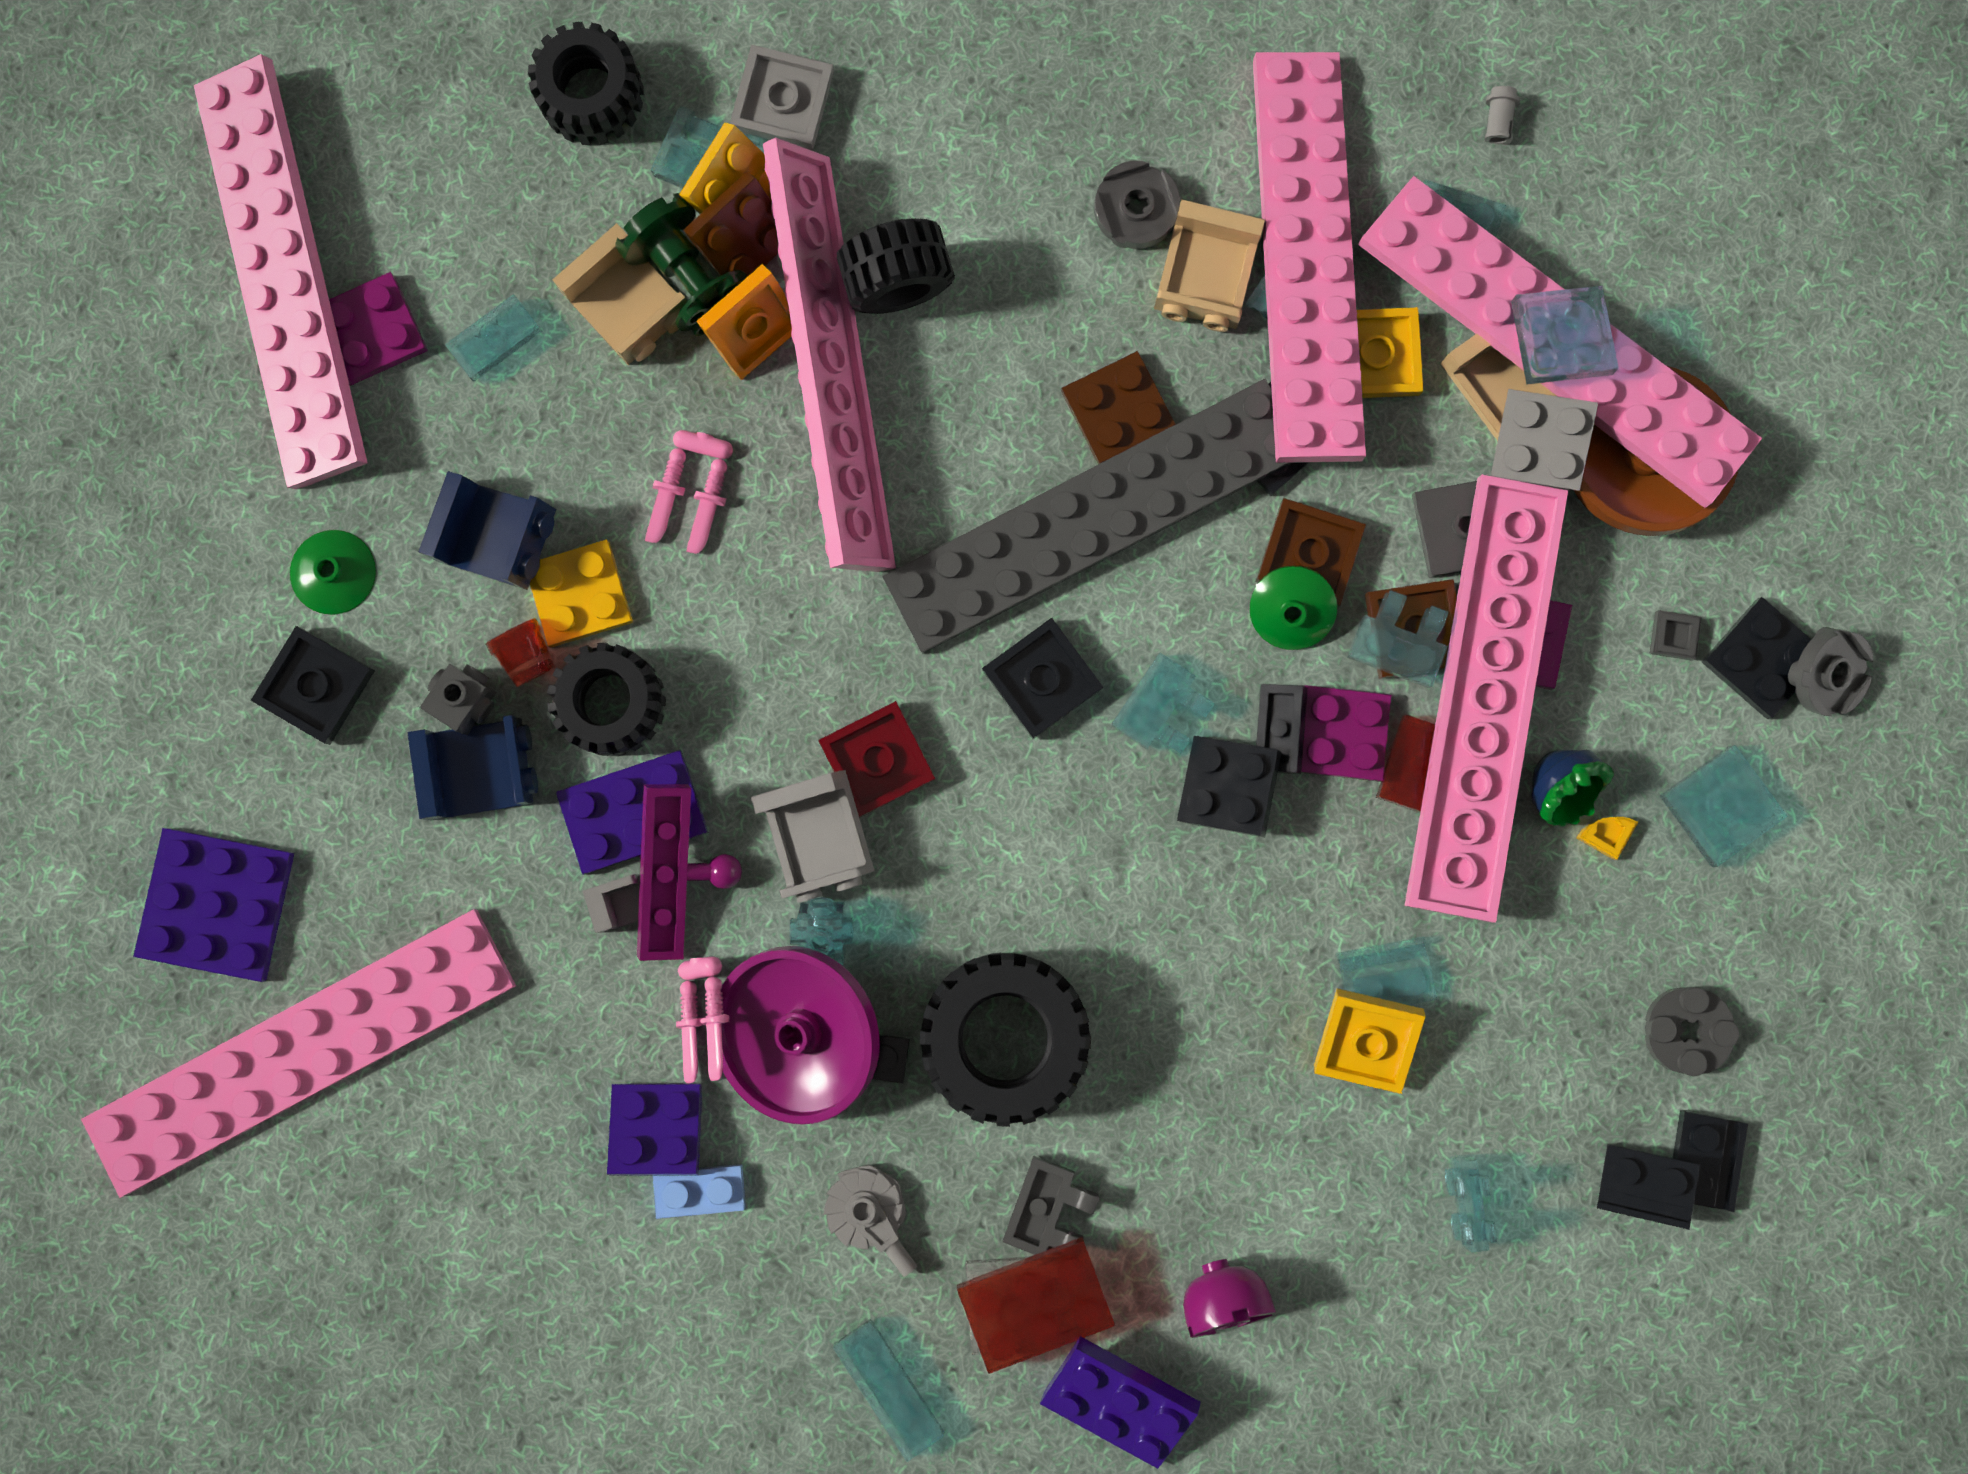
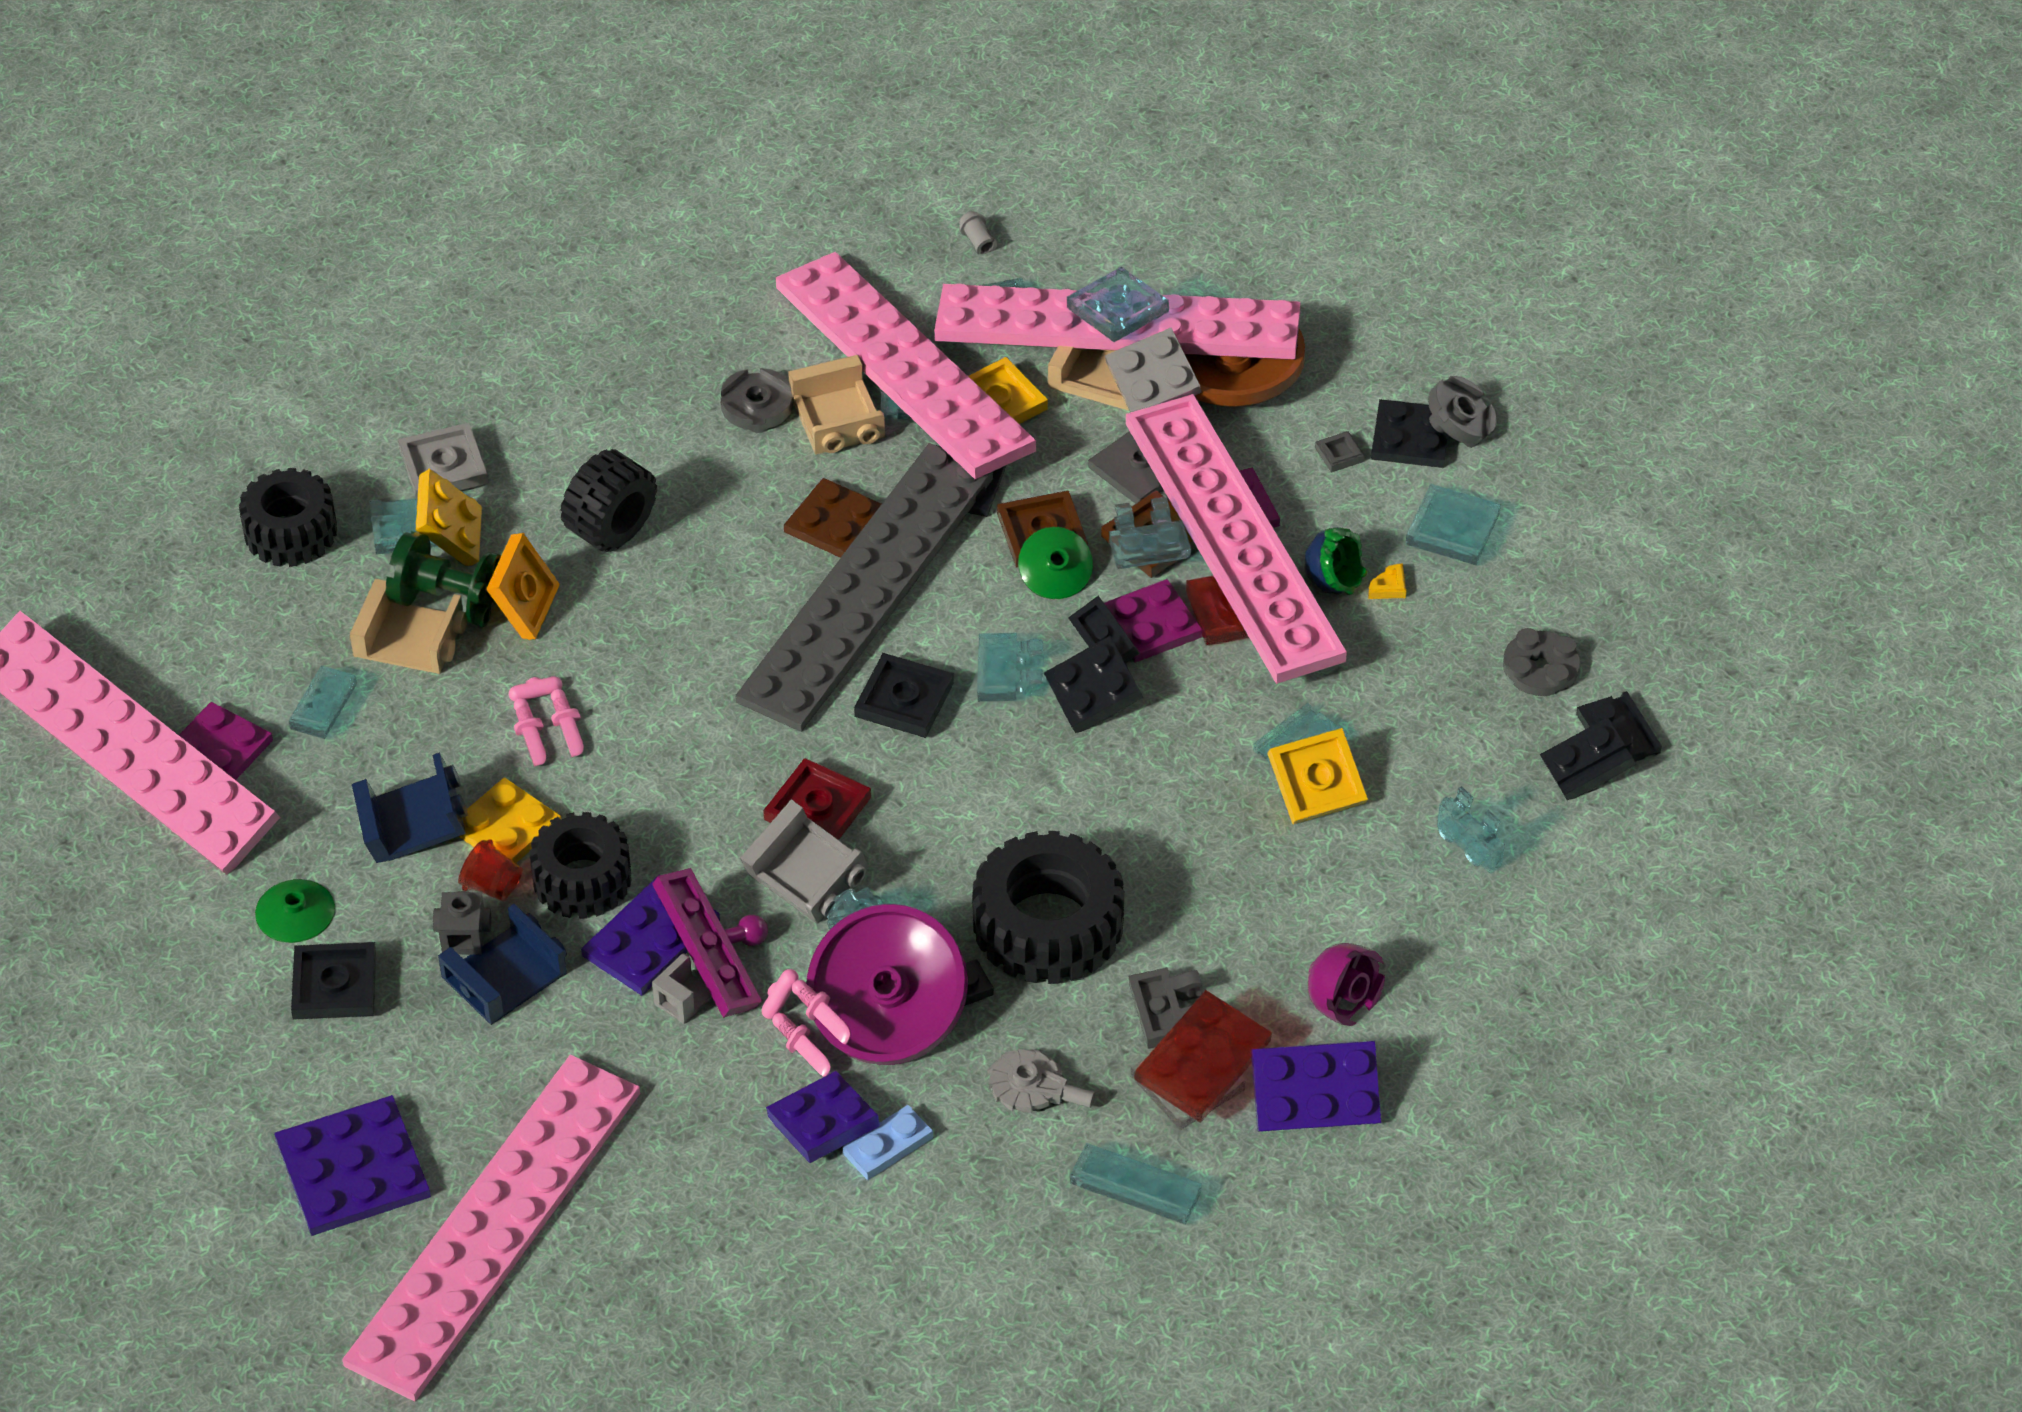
camera: 35 degrees left, 35 degrees down
reddish brown plate [683,171,779,277] -> none
bright pink plate [763,138,896,572] -> none

